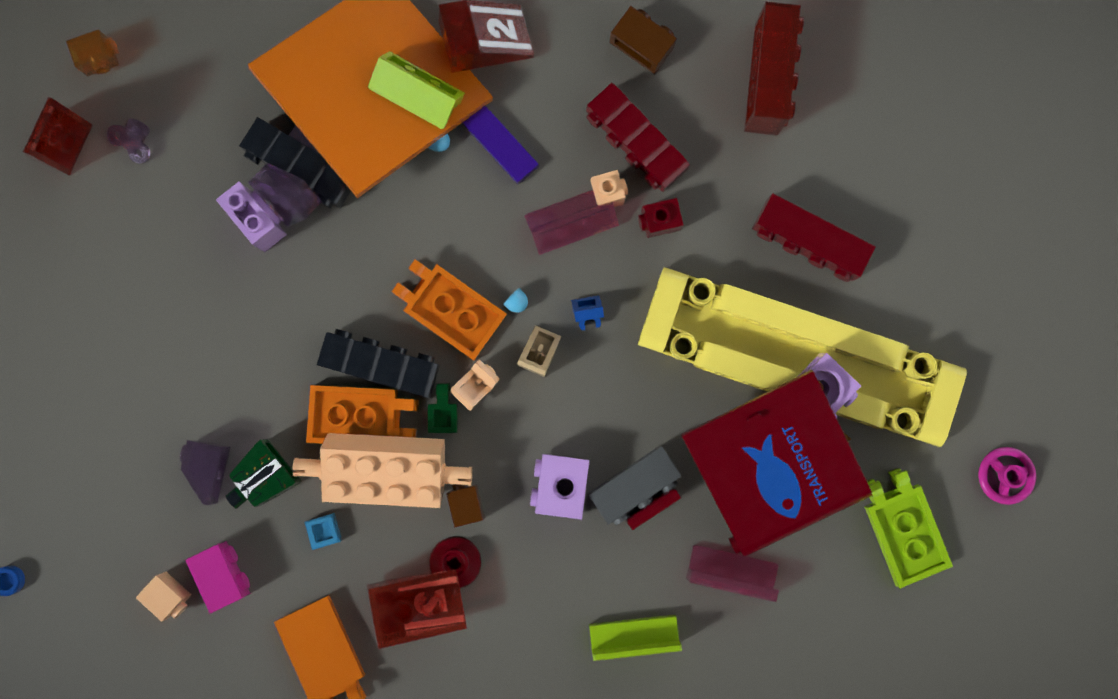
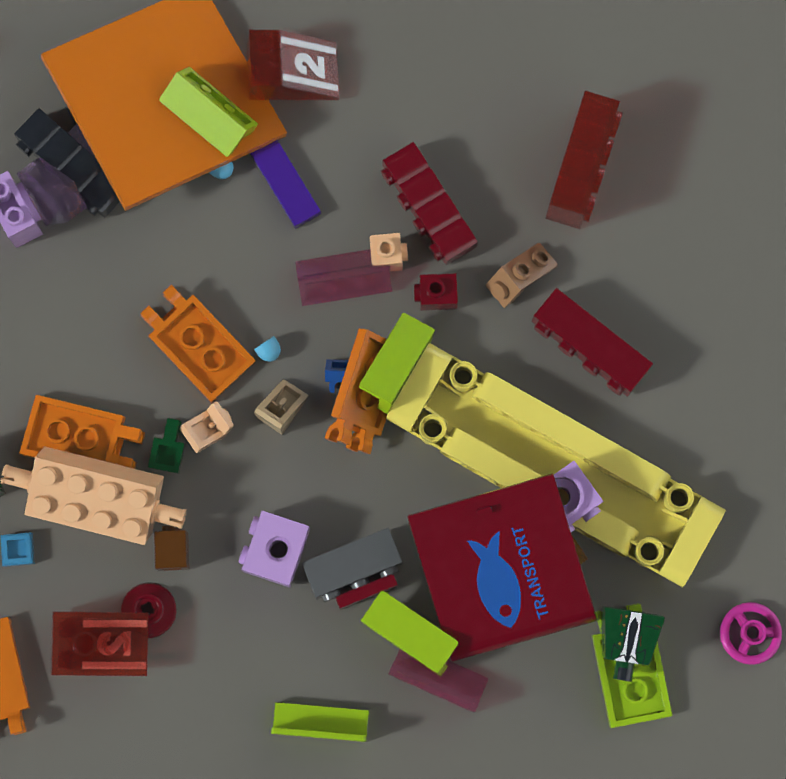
camera: 15 degrees right, 5 degrees down
black brick [316,329,440,398] -> none
reddish brown piece [609,6,677,75] -> none
none -> orange tile [325,328,388,454]
none -> lime panel [359,313,435,414]
none -> lime panel [361,591,459,677]
none -> medium nougat bracket [485,243,558,308]
none -> dark green torso [601,606,665,682]

